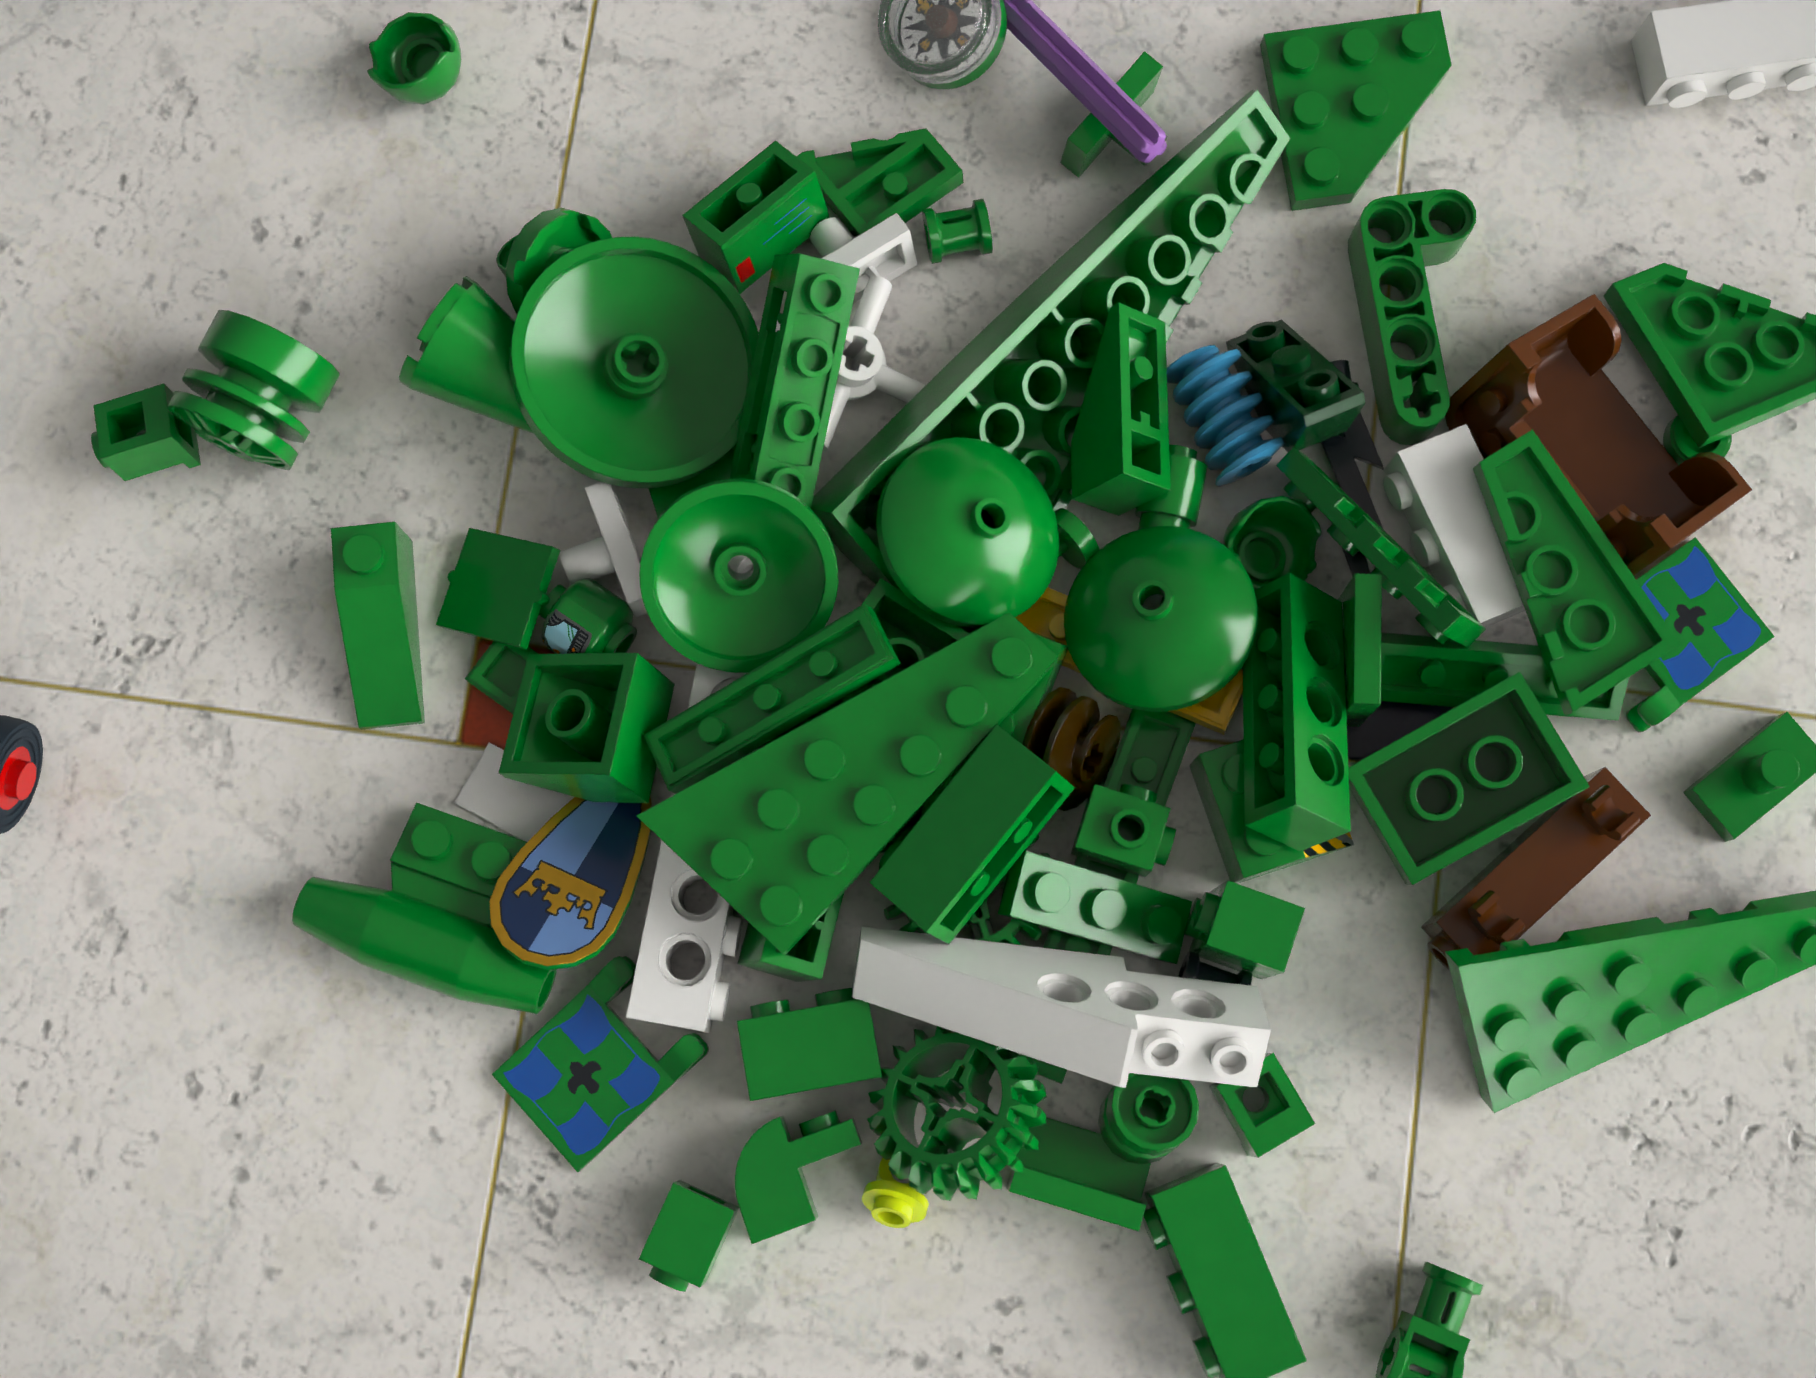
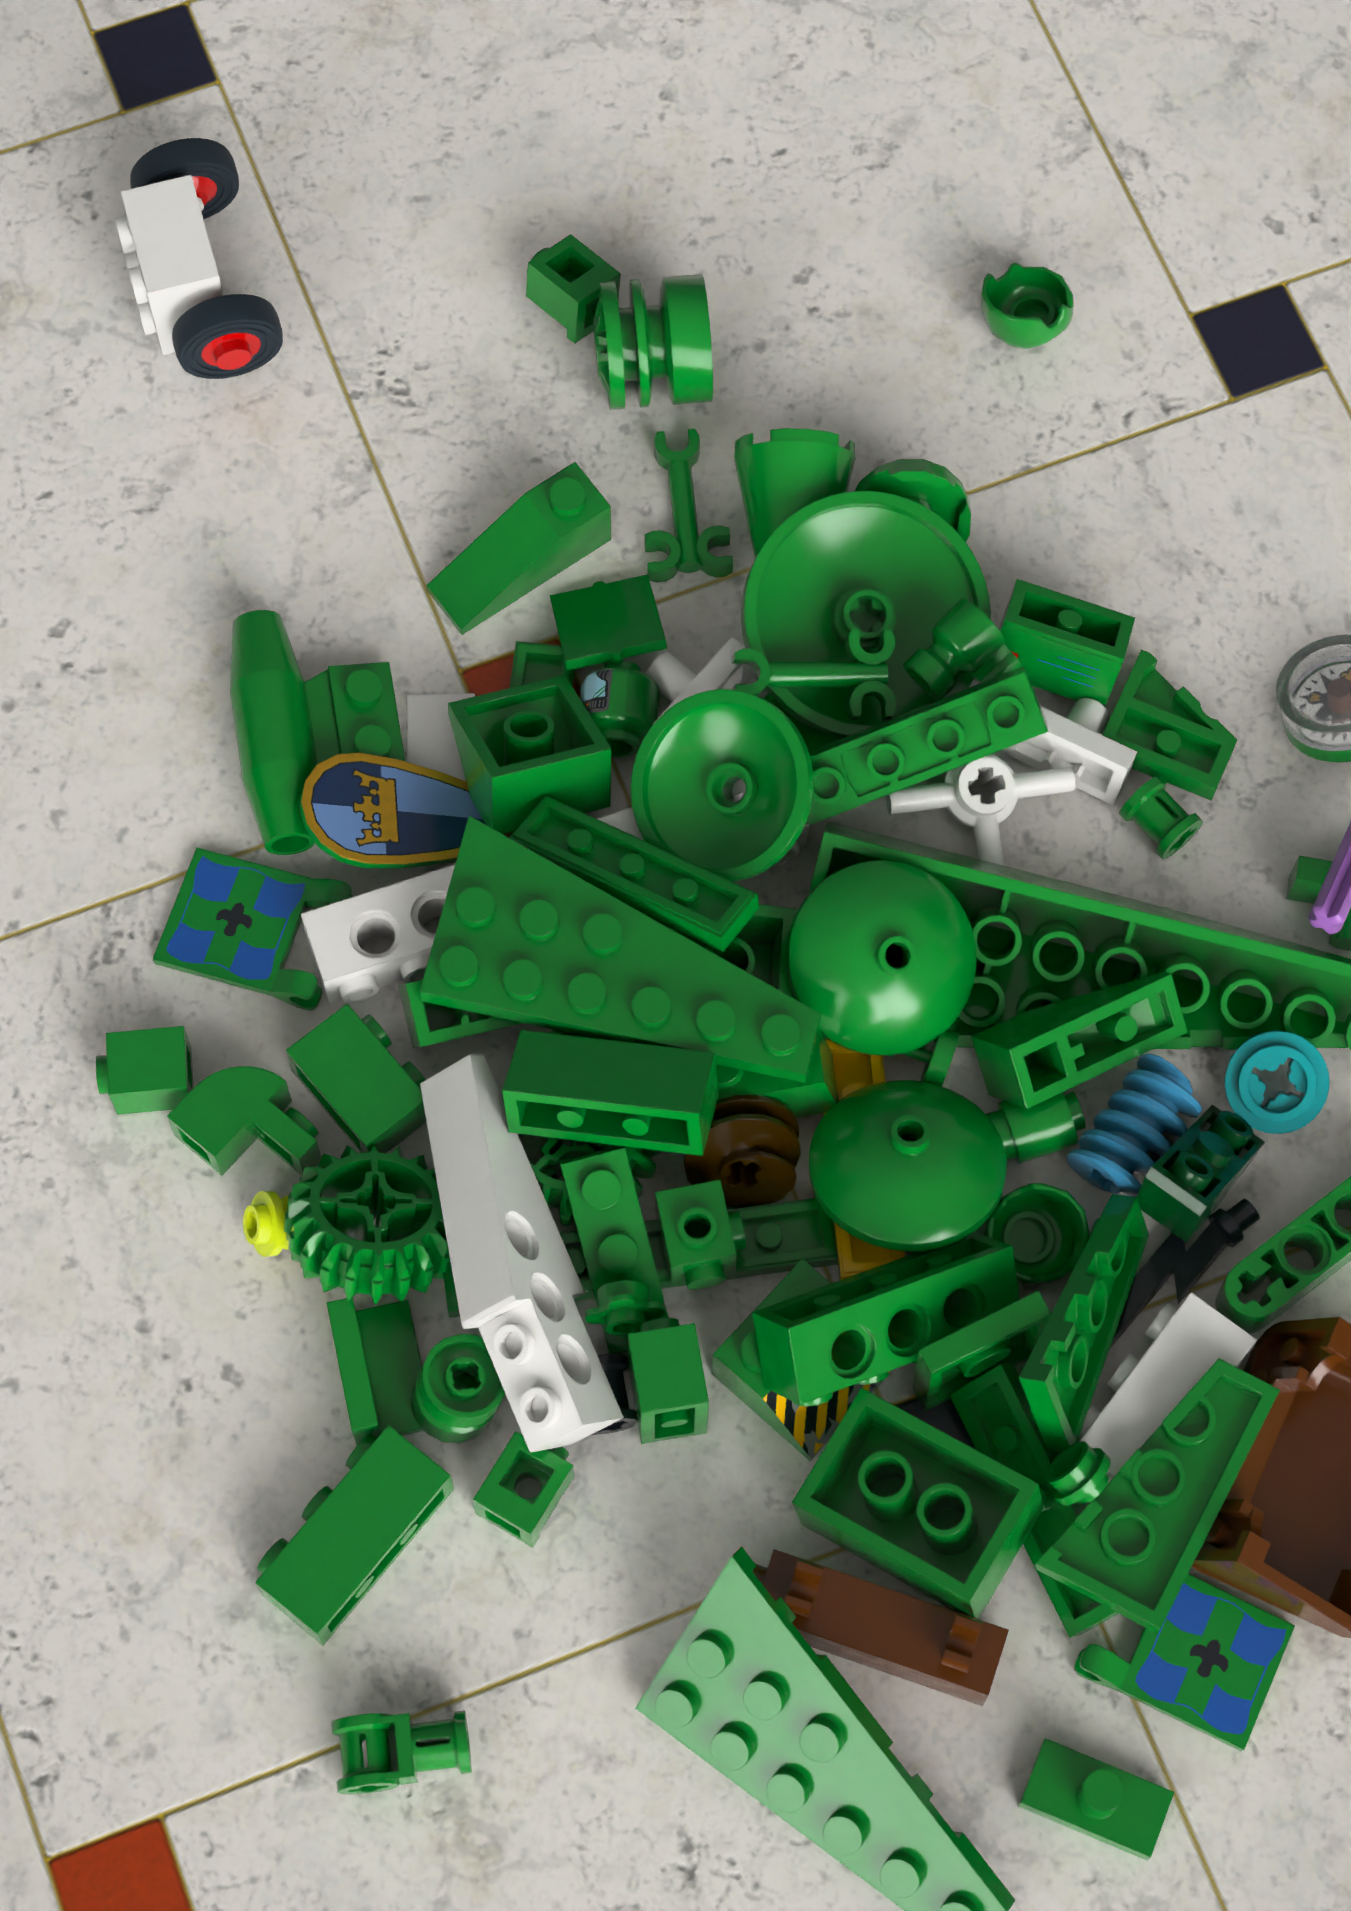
camera: 60 degrees right, 10 degrees down
none -> green plate [585,1280,665,1336]
none -> green bar [644,429,733,583]
none -> green bar [731,629,897,720]
none -> green piece [903,598,1022,700]
none -> green plate [1046,1441,1111,1506]
none -> teal gear [1224,1029,1330,1134]

